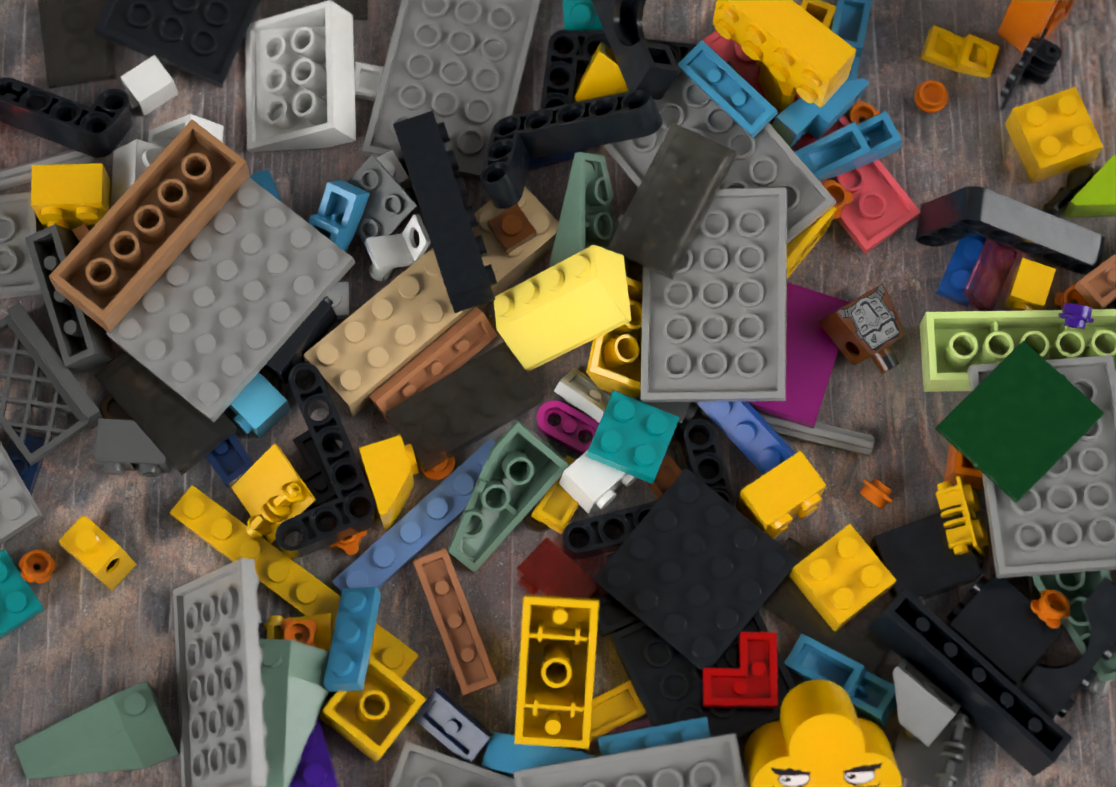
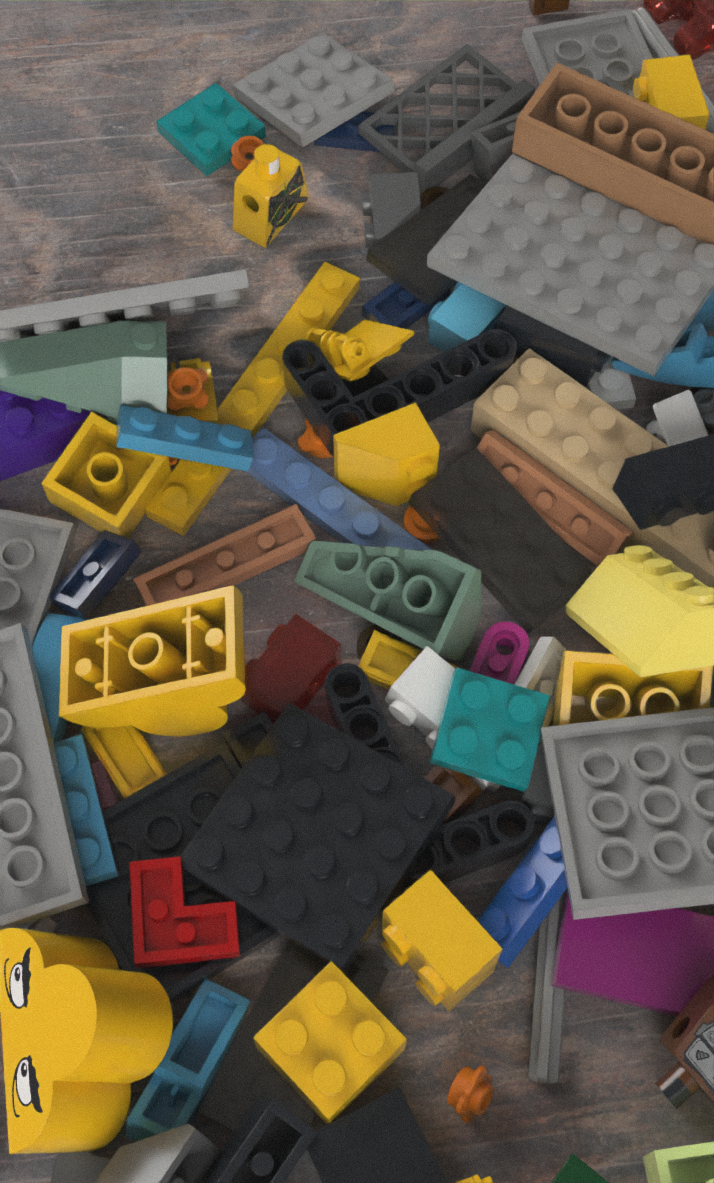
camera: 85 degrees right, 10 degrees down
sand green wedge [15,681,180,780] -> none

